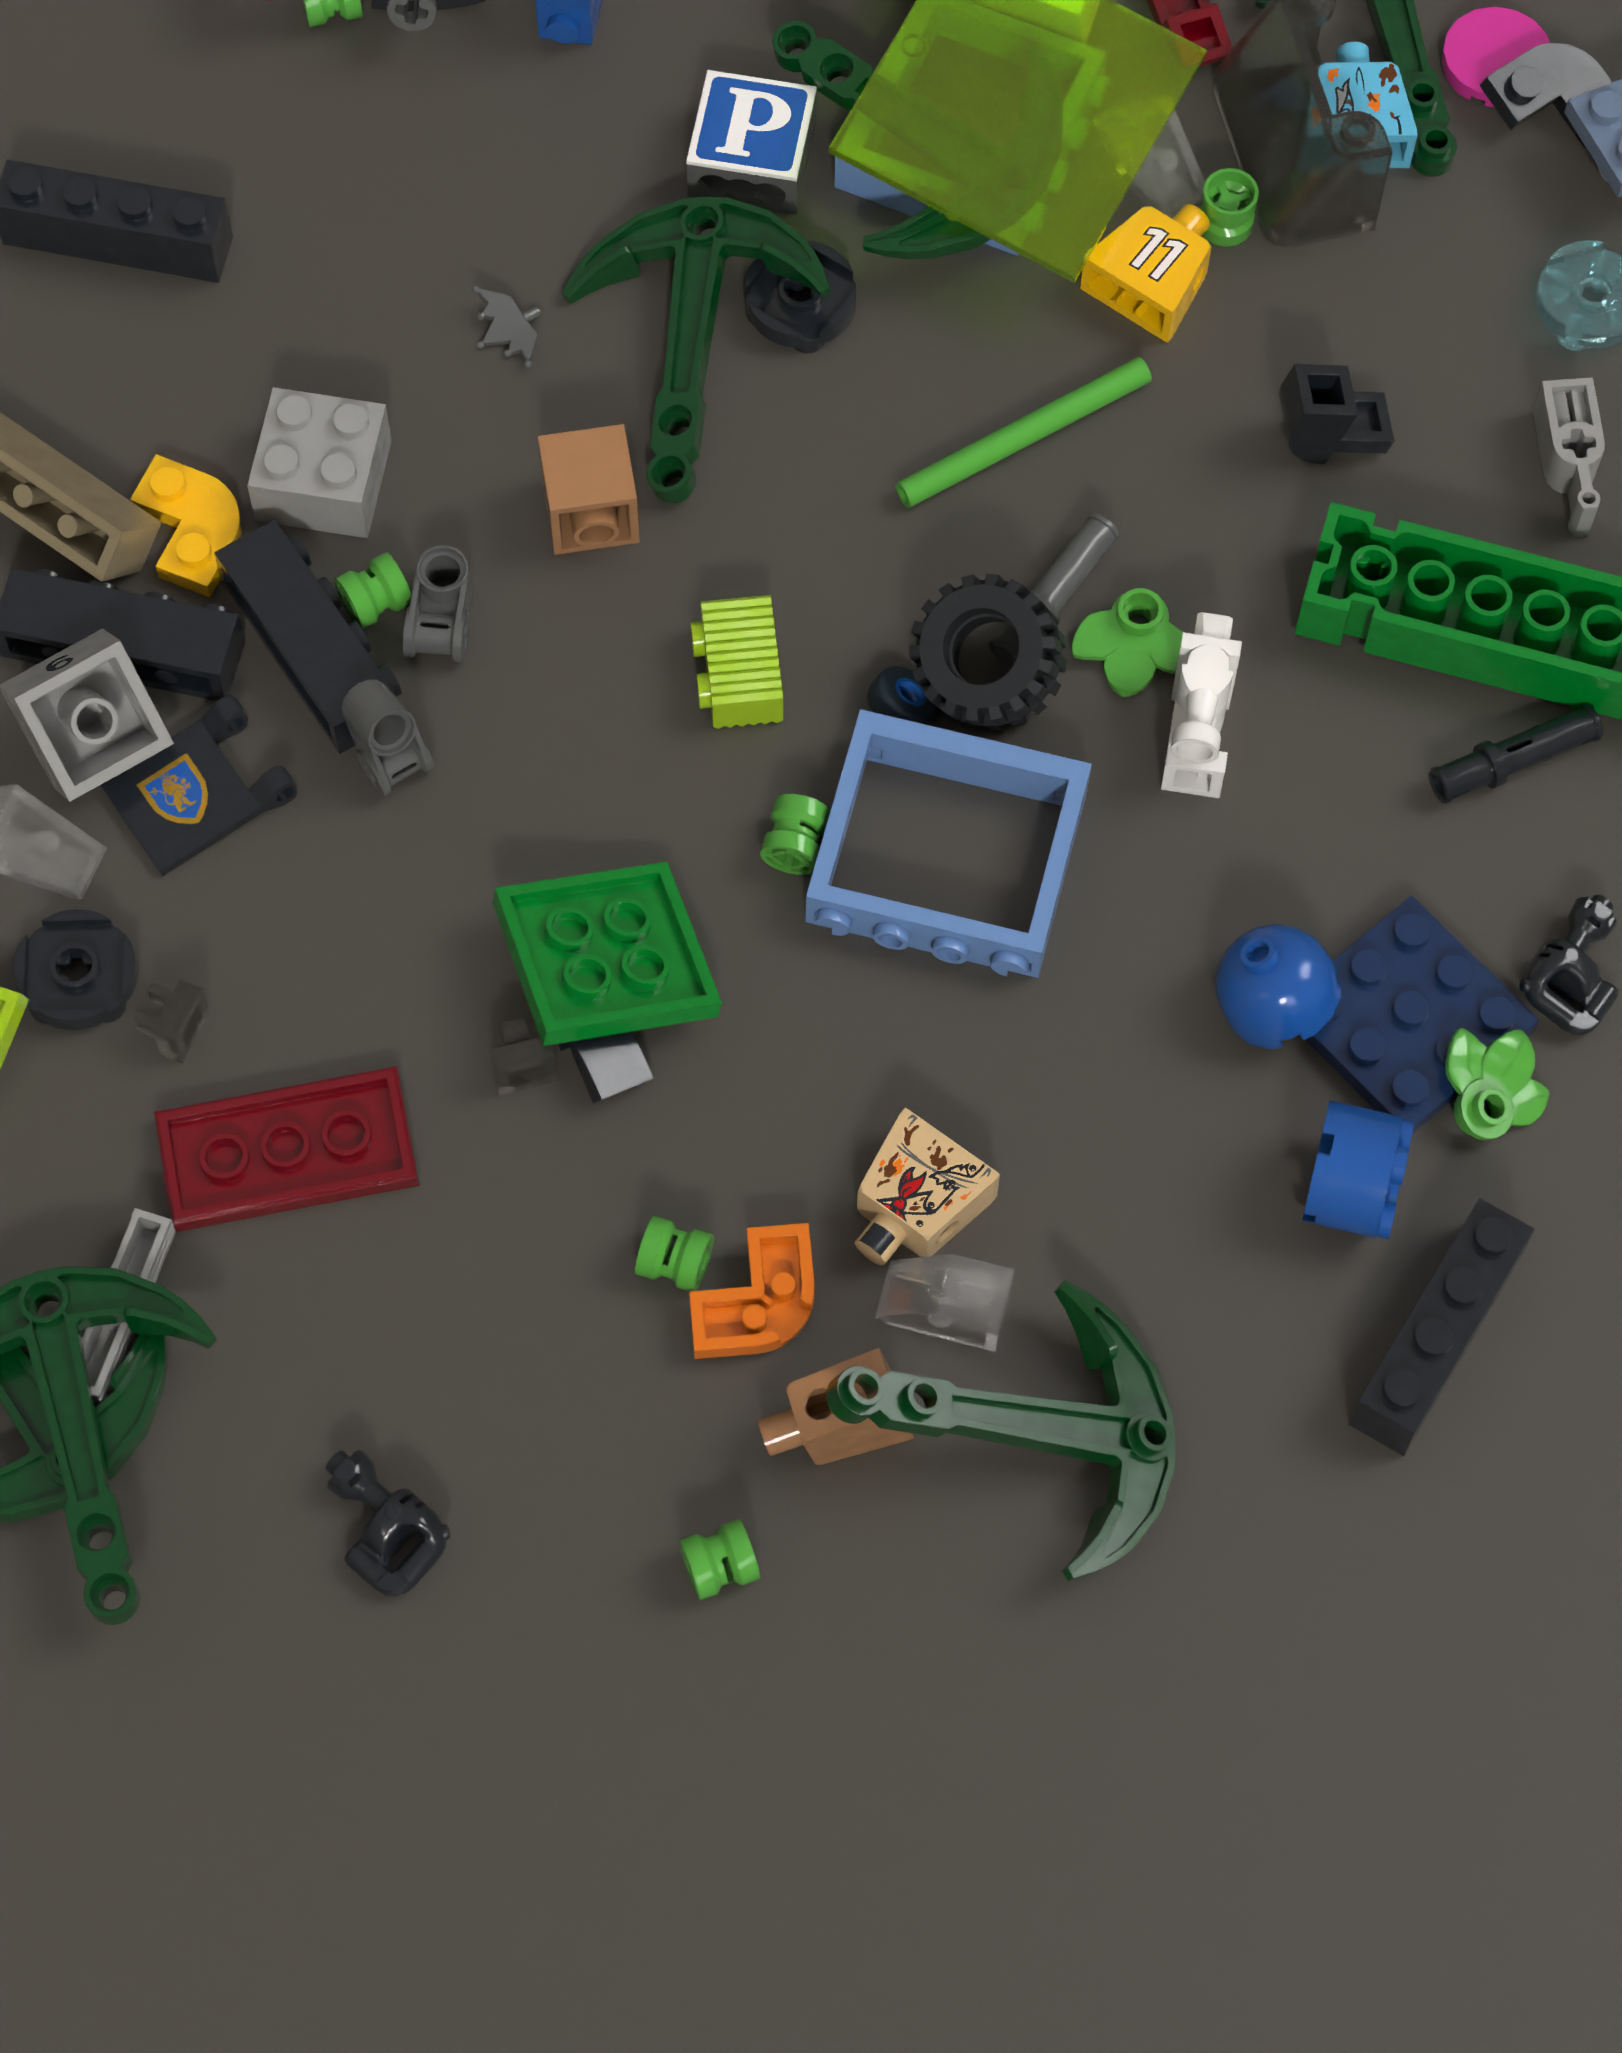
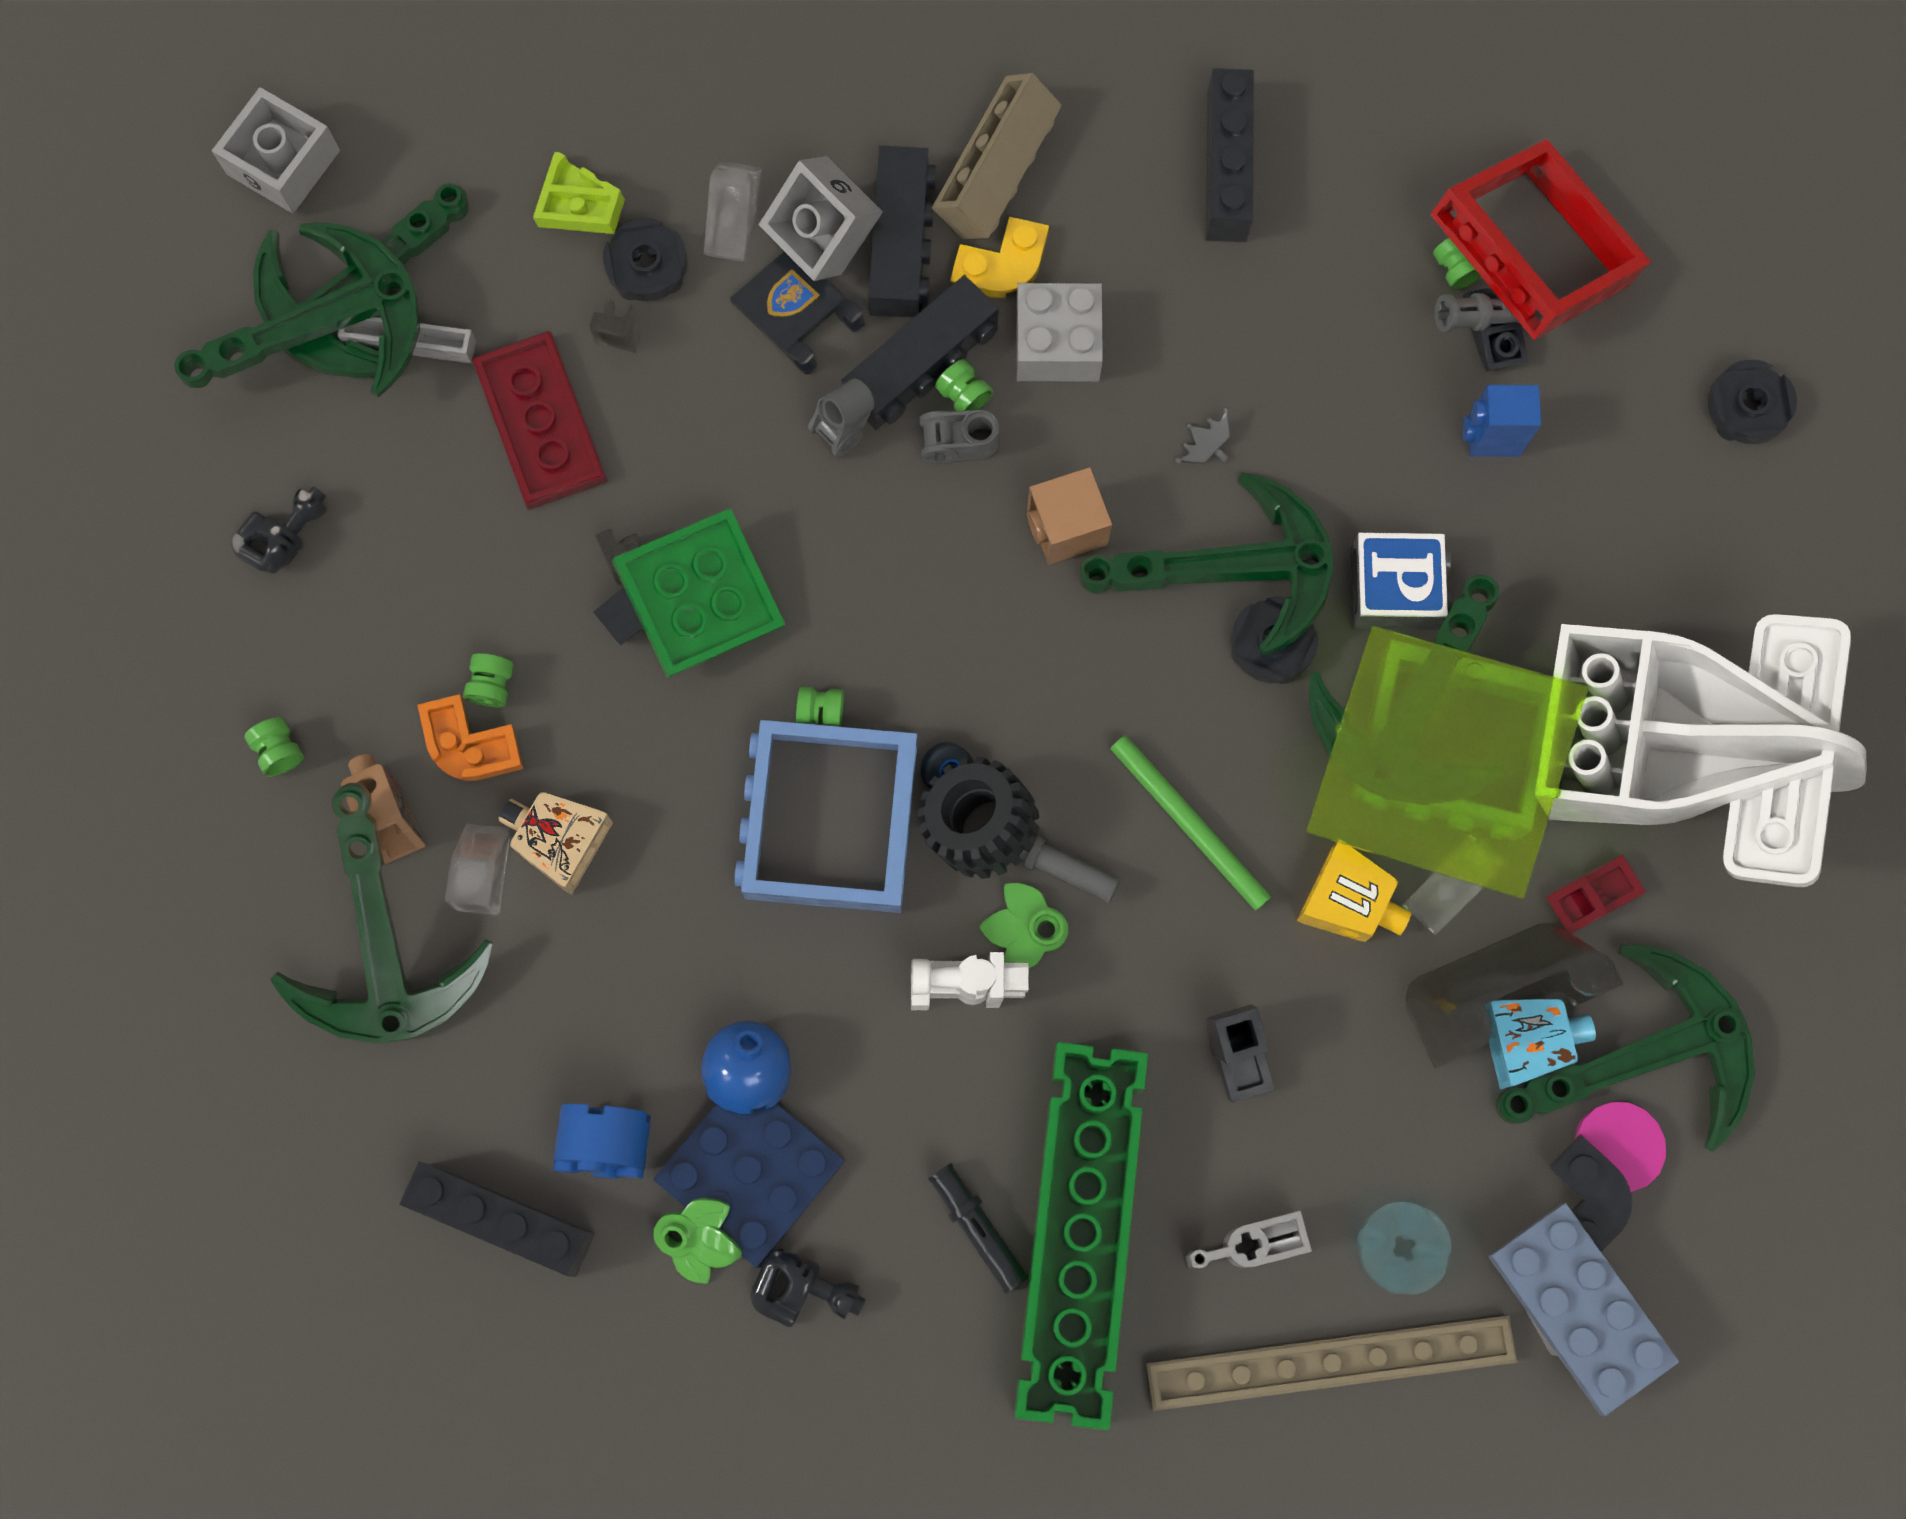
camera: 80 degrees right, 10 degrees up
lime brick [690,595,783,729] -> none
bright green wheel [1200,168,1259,247] -> none

